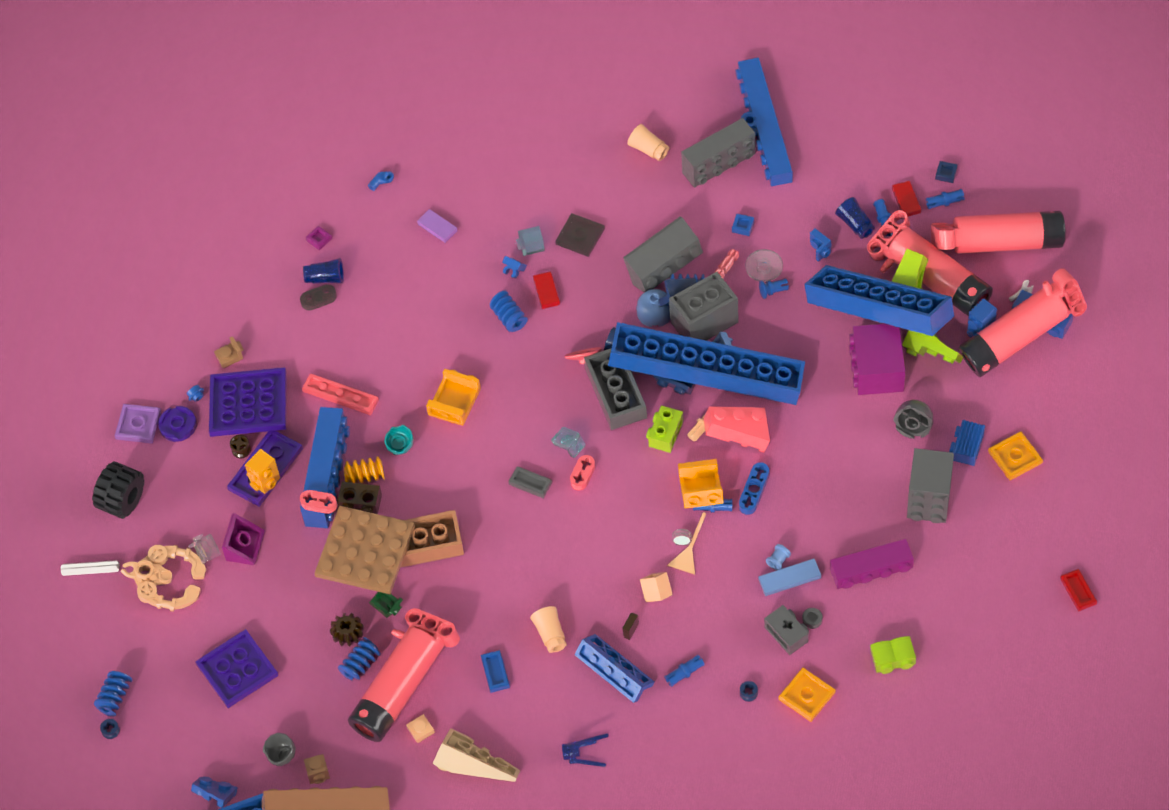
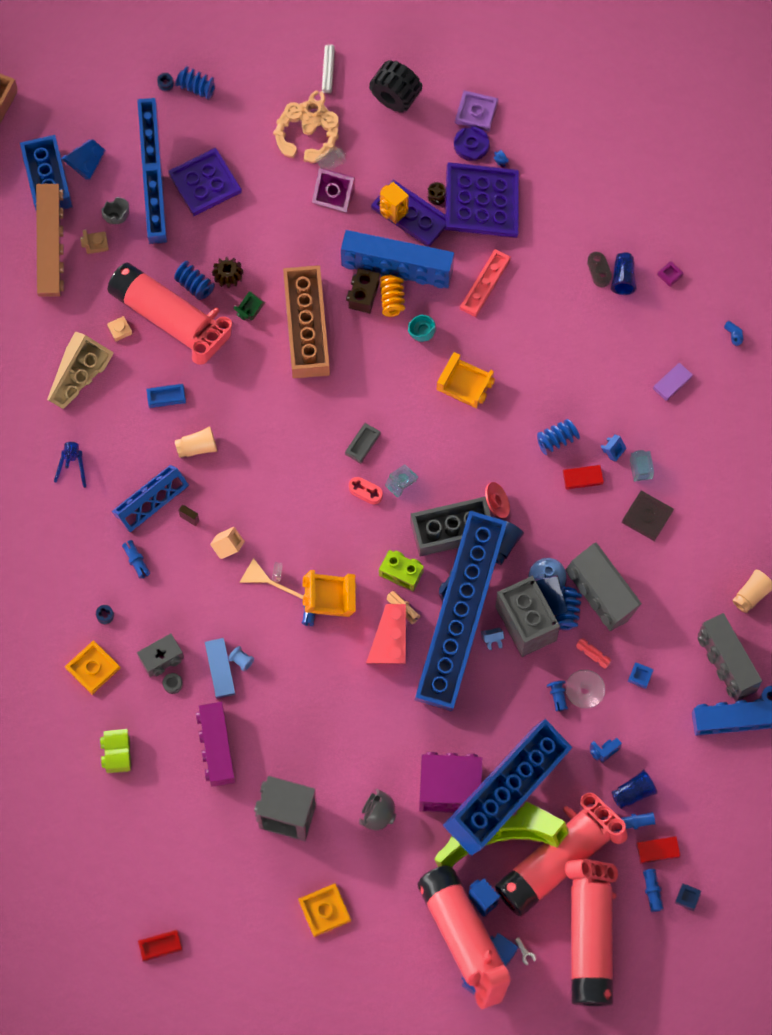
camera: 90 degrees right, 10 degrees up
medium nougat bracket [214,336,244,369] -> none
coral beam [300,490,337,514] -> none
medium nougat plate [314,506,415,595] -> none
blue beam [739,462,769,515] -> none
blue brick [949,420,985,466] -> none
none -> blue hinge [137,98,167,244]

